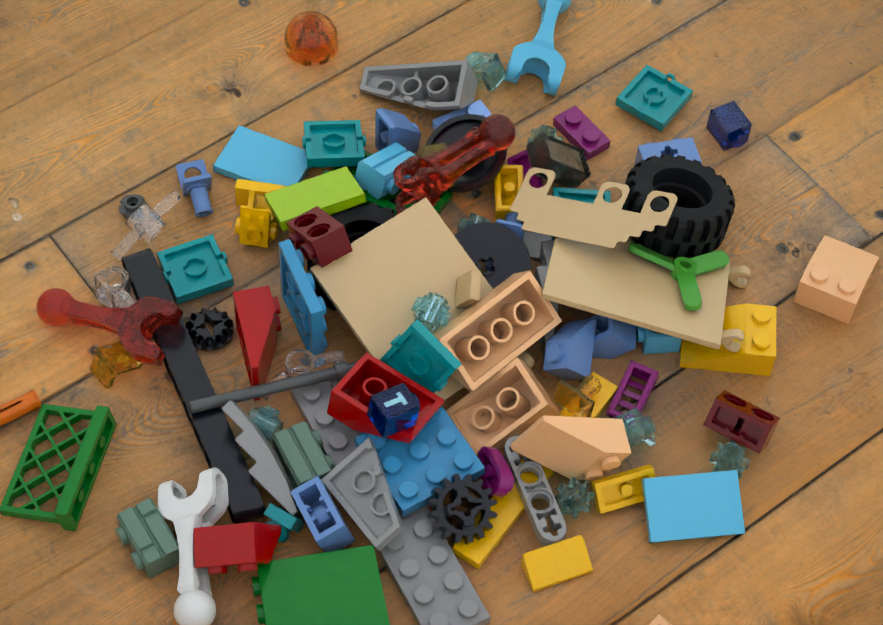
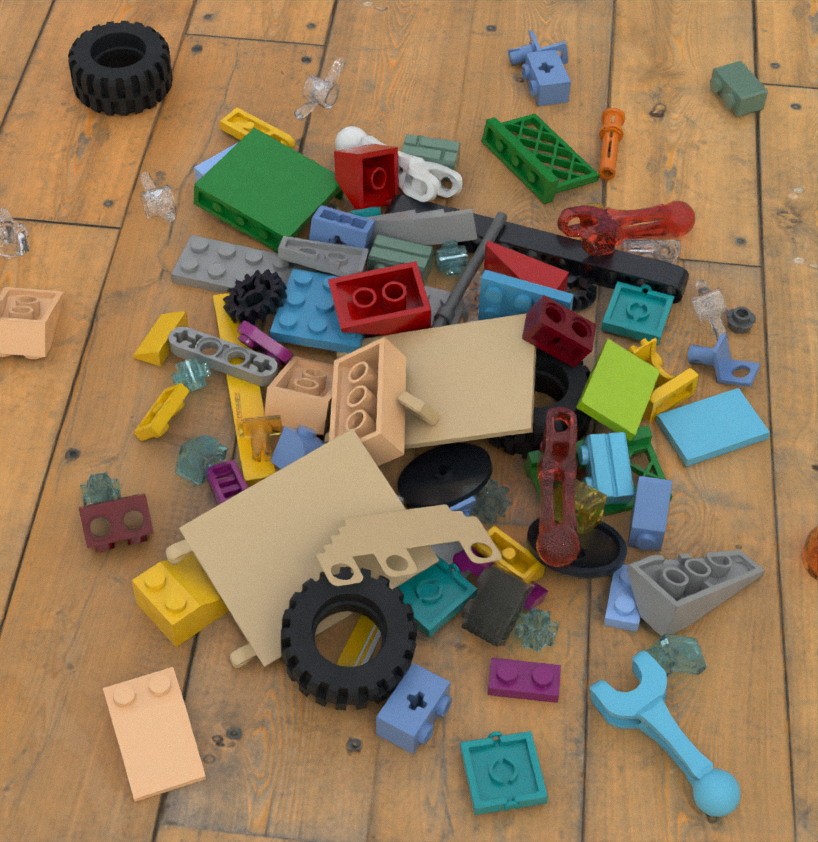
camera: 135 degrees right, 5 degrees down
teal plate [302,120,366,168] -> none
clear blue brick [367,383,421,438] -> none
teal plate [380,319,462,393] -> none
clear light blue gear [411,292,451,331] -> none
light nougat slope [511,415,632,483] -> none
bright green piece [628,243,729,311] -> none
medium azure tile [642,470,745,543] -> none
clear blue brick [706,101,752,151] -> none

